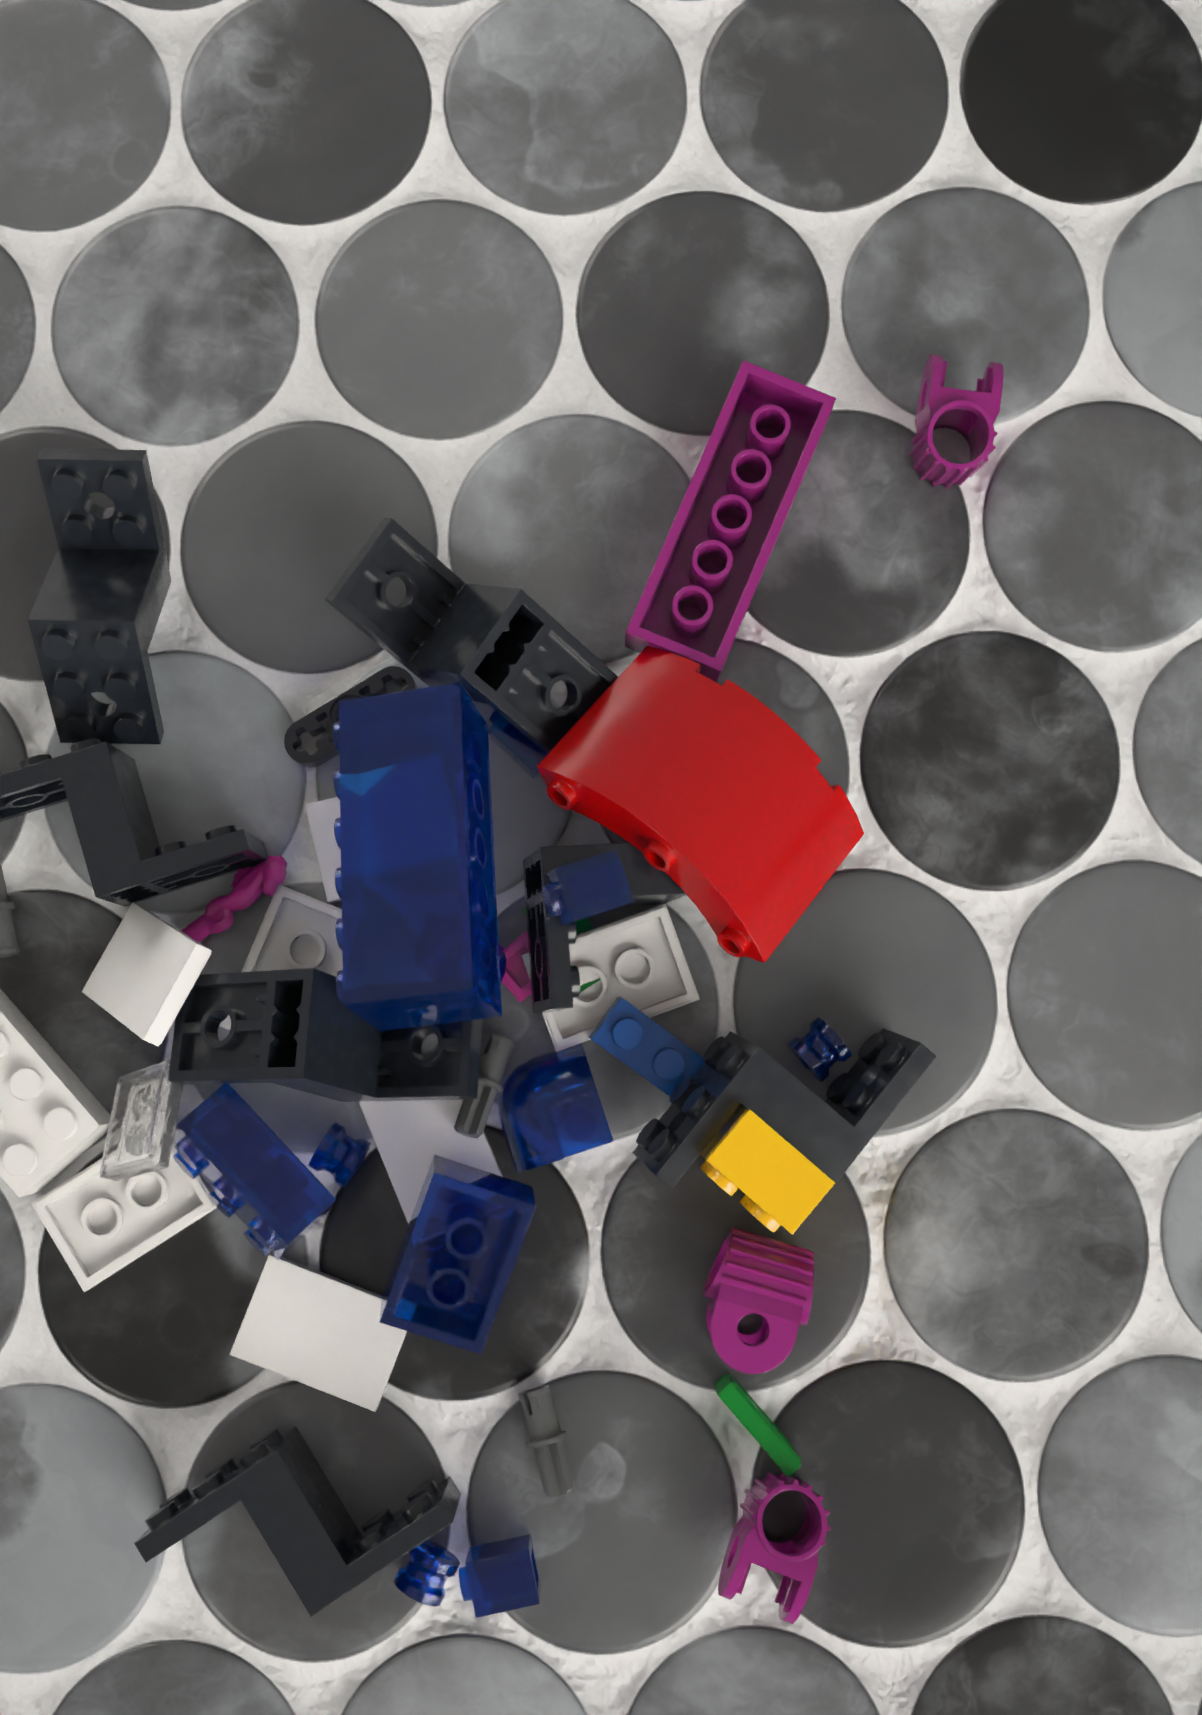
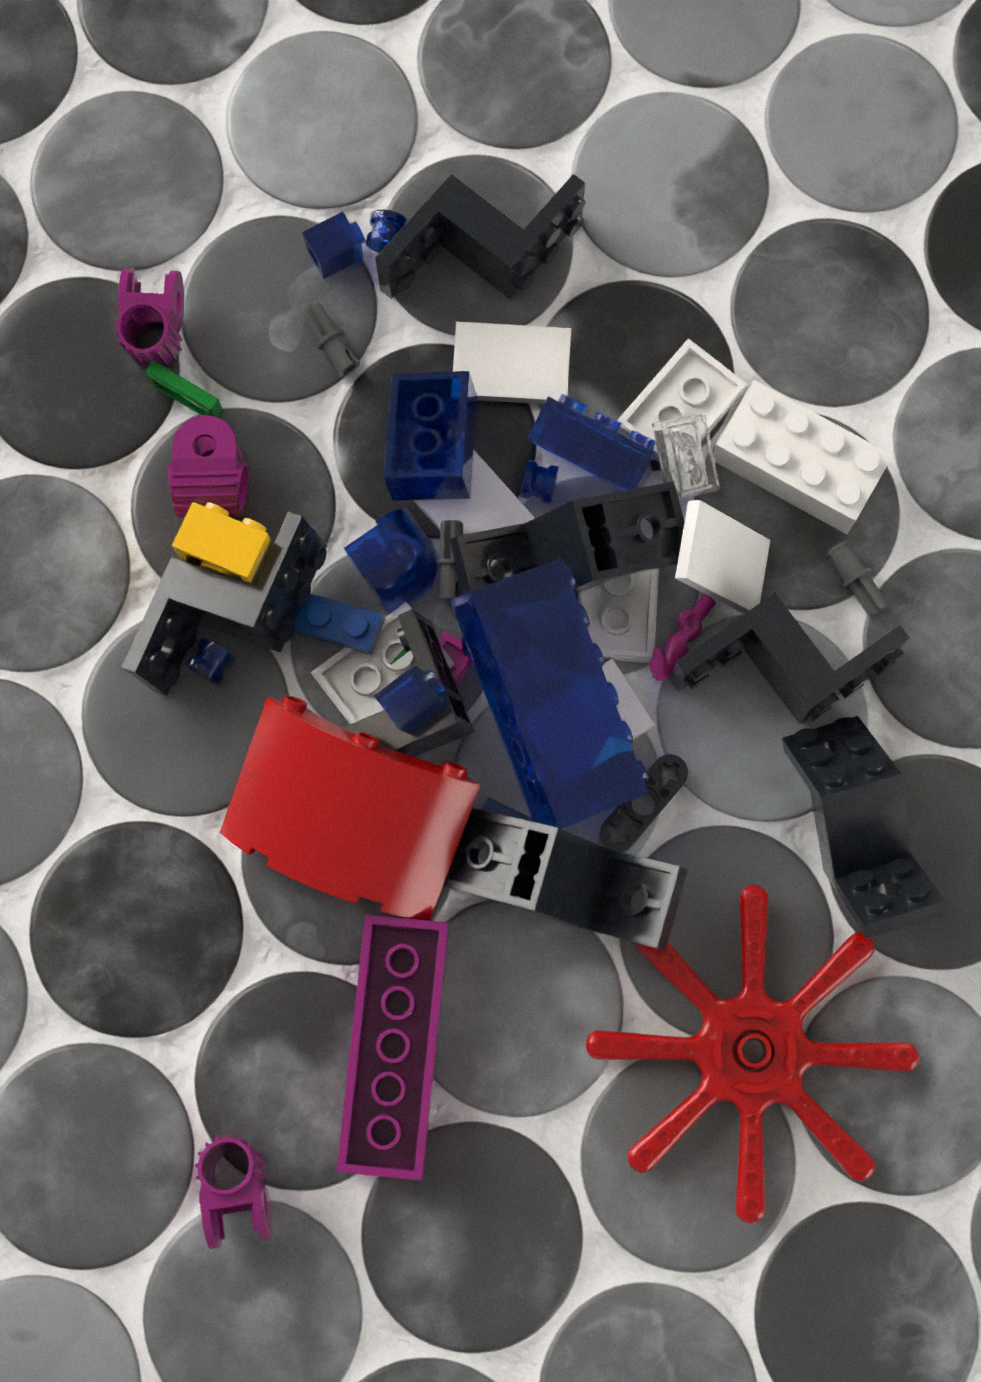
camera: 165 degrees right, 5 degrees down
none -> red animal [586,885,919,1224]

